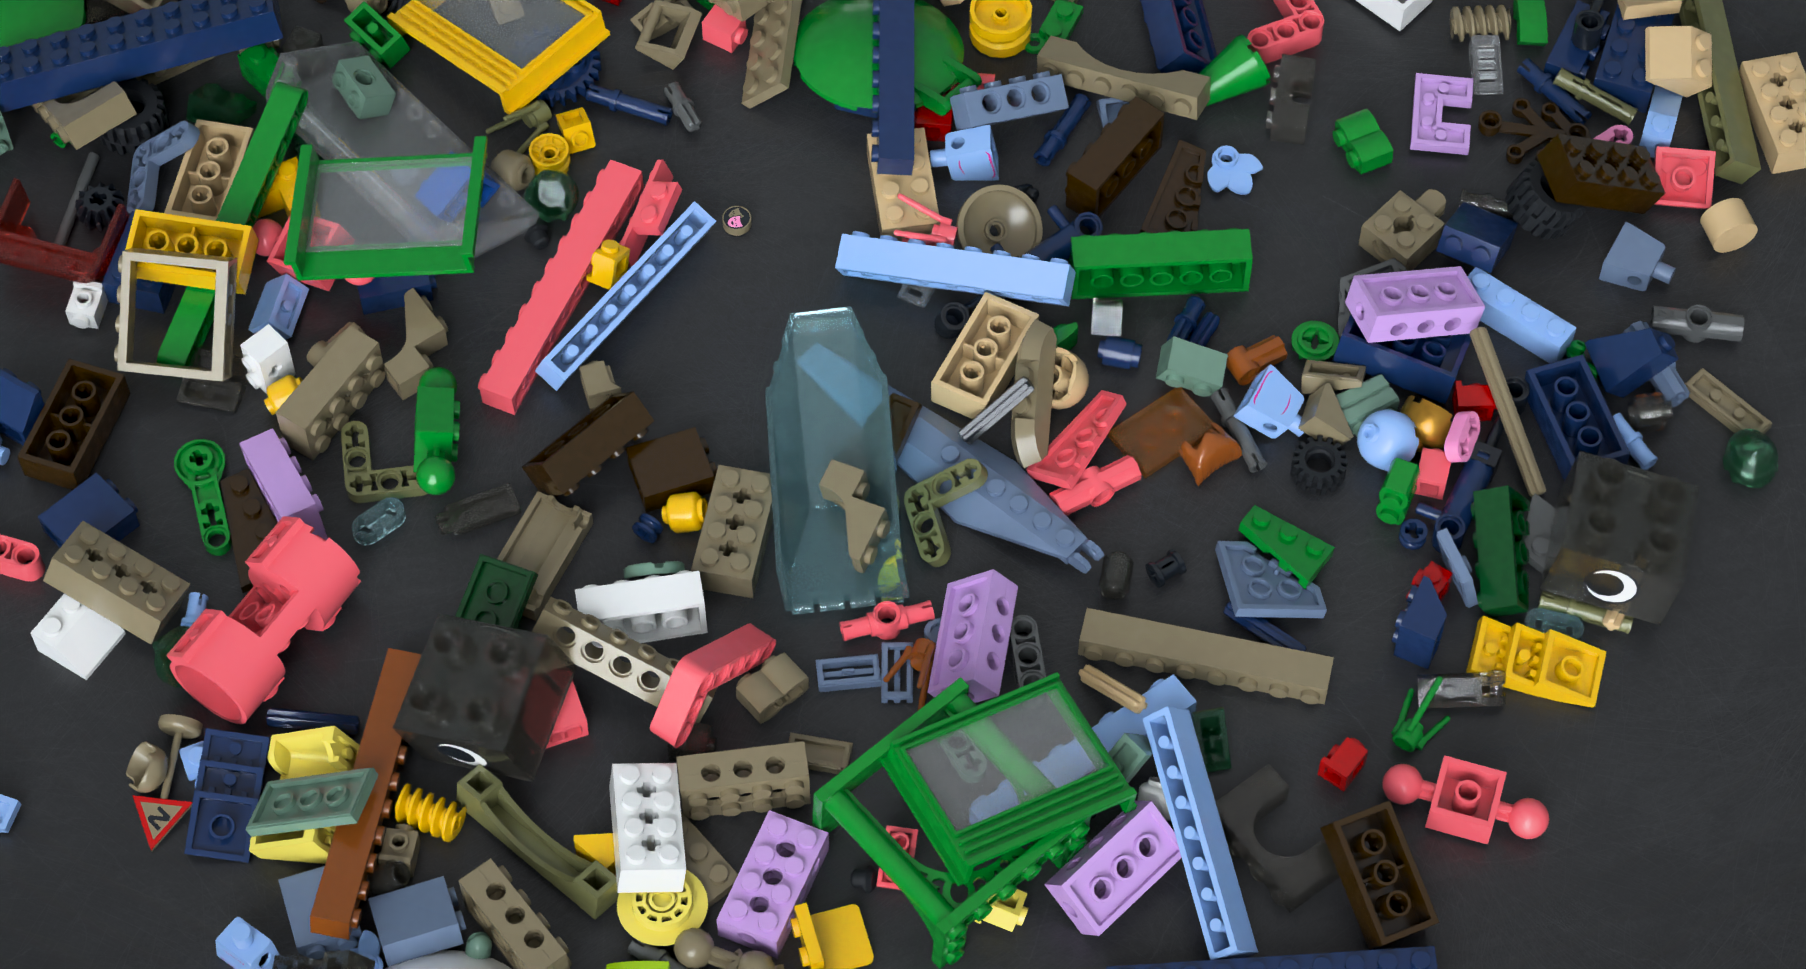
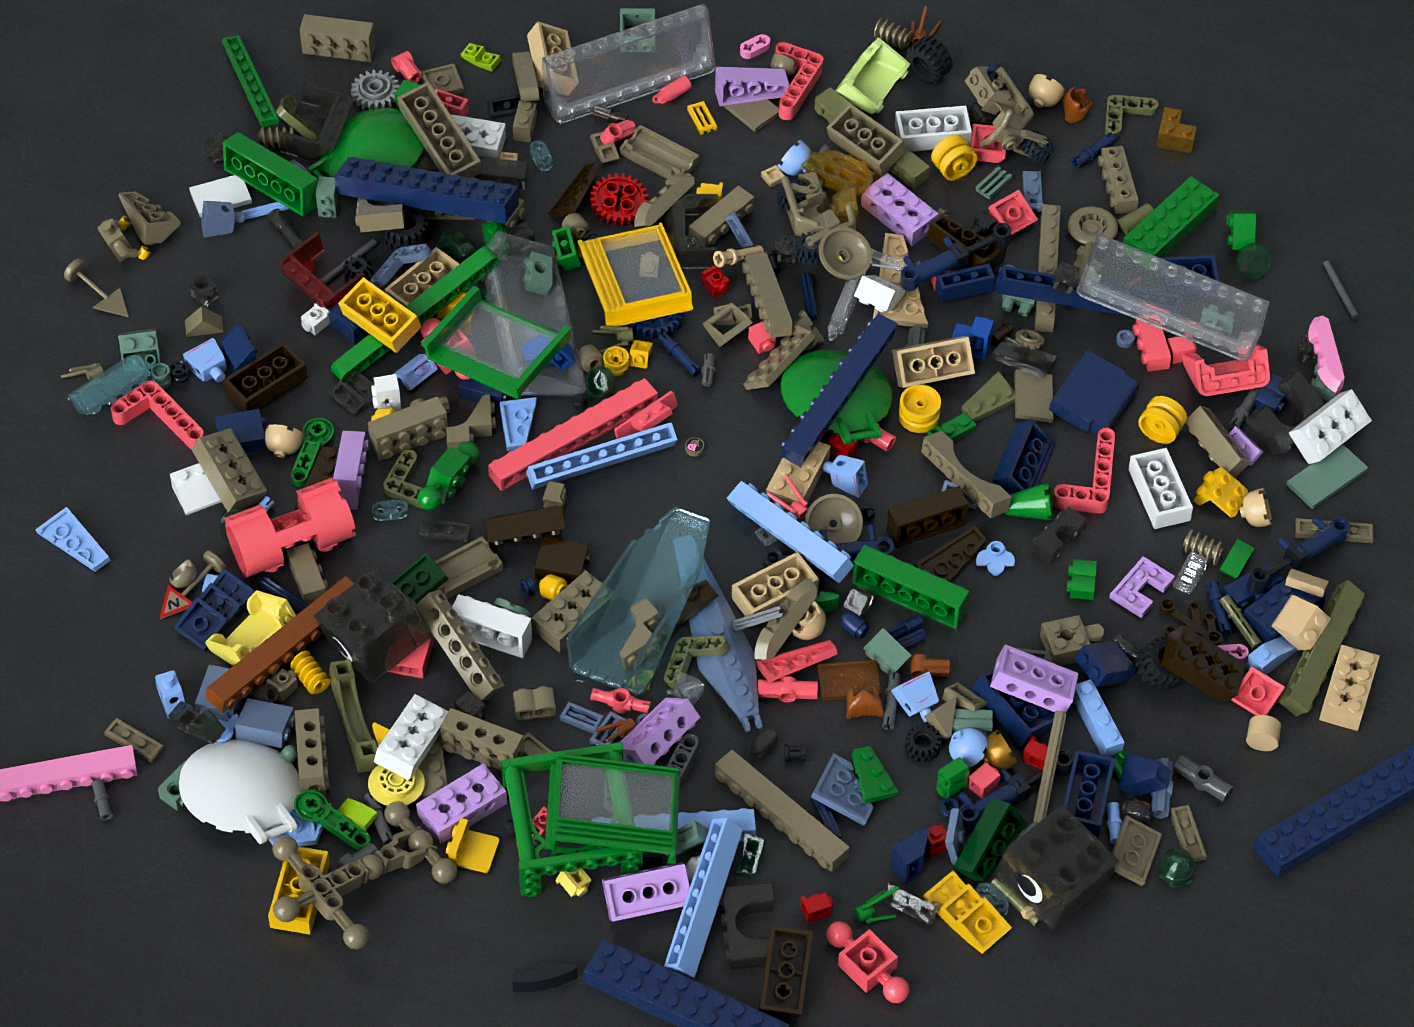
camera: 30 degrees right, 5 degrees down
window [114,248,237,382] -> none
sand green tile [245,767,378,837] -> none
yellow brick [586,240,630,290] -> none
coral beam [650,623,776,748] -> none
sand blue brick [949,71,1069,131] -> none
dark blue pin [1033,93,1091,166] -> none
tan axle [1078,665,1148,714] -> none
green gear [1291,321,1339,362] -> none
bright pink beam [1444,411,1480,463] -> none
sand blue torso [1599,222,1676,292] -> none
none -> tan cylinder [265,424,304,458]
none -> dark tan brick [286,543,329,604]
none -> light blue wing [499,397,537,451]
none -> clear brick [667,672,704,706]
none -> dark tan tile [1106,815,1162,886]

